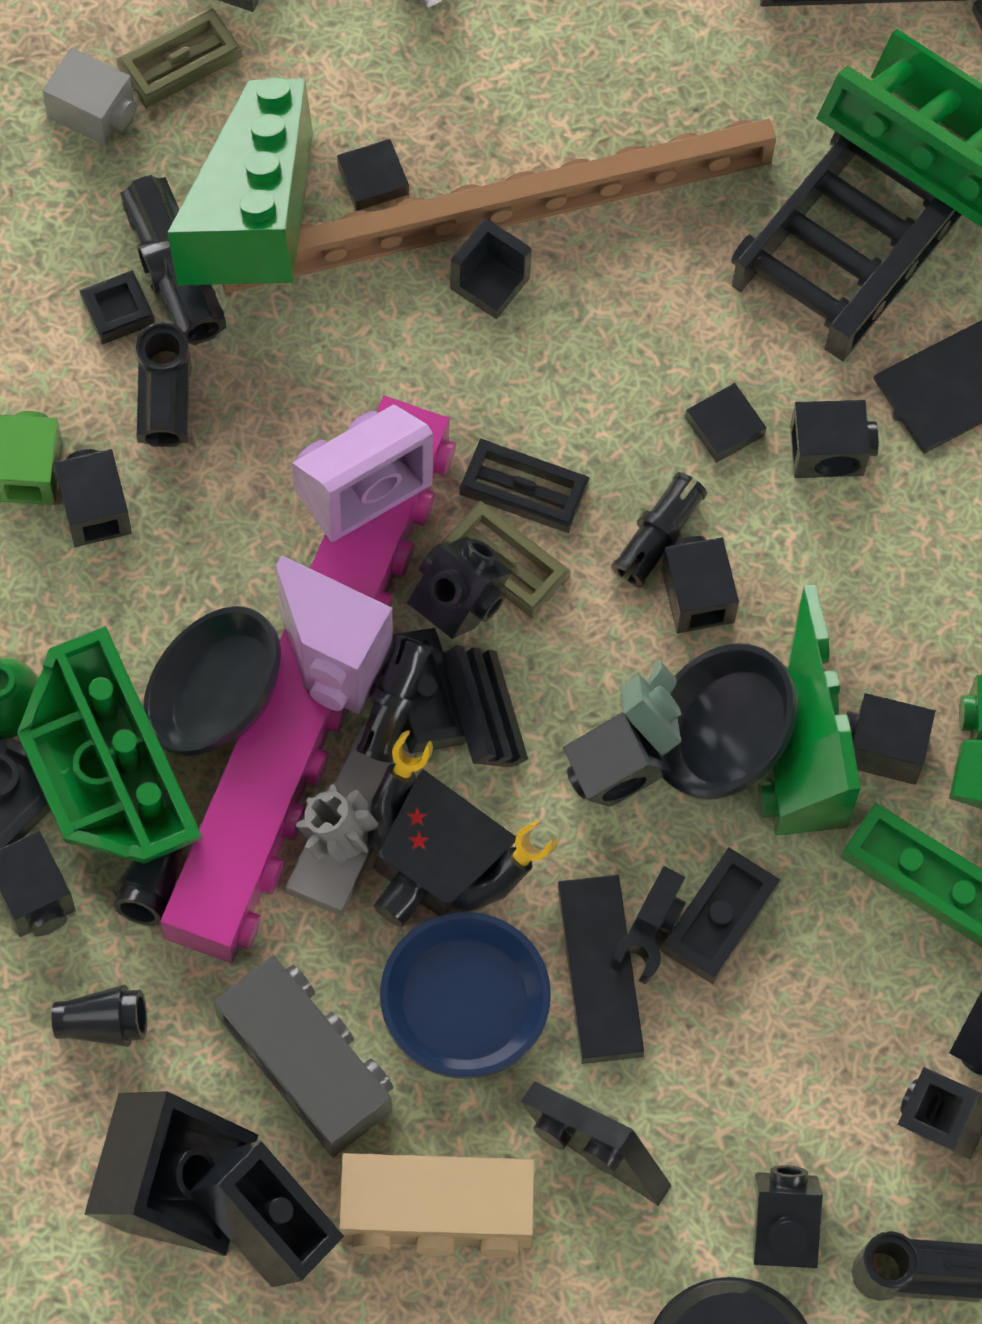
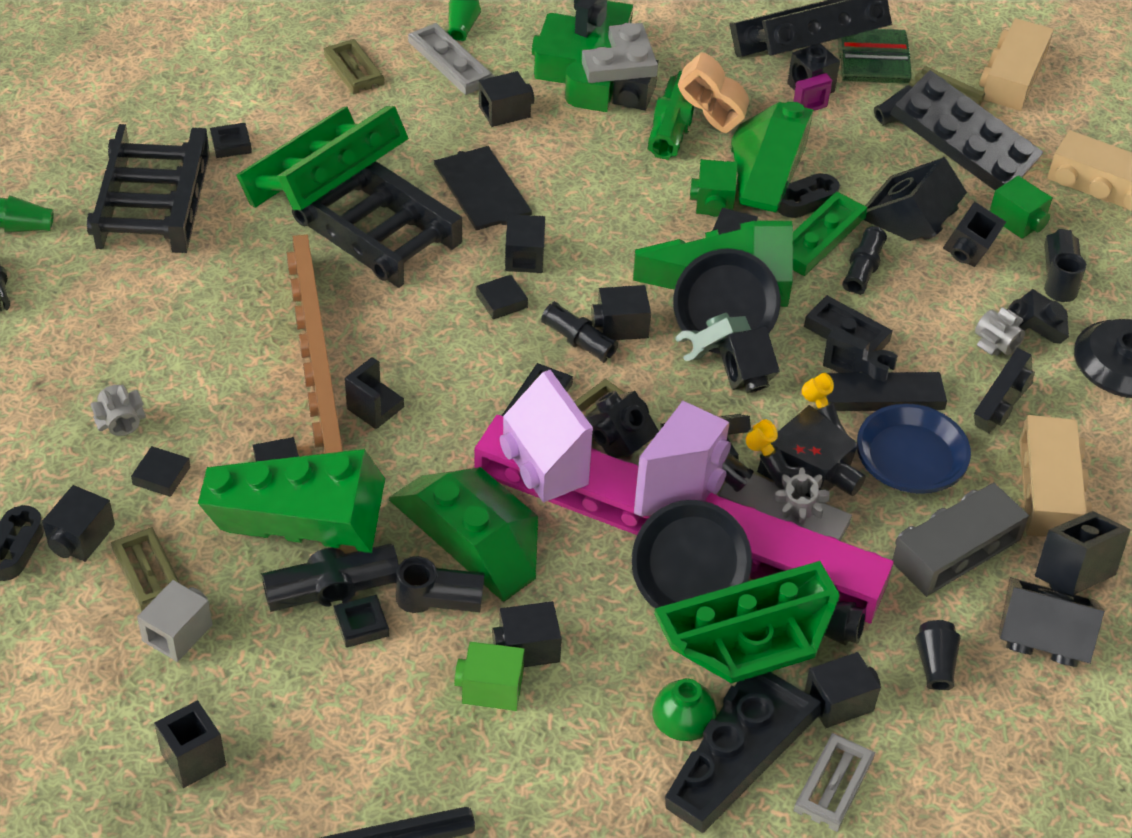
camera: 85 degrees left, 20 degrees down
none -> black tile [131,446,191,497]
none -> green wedge [389,467,538,602]
none -> black pin [842,226,887,295]
none -> light grey gear [975,307,1025,356]

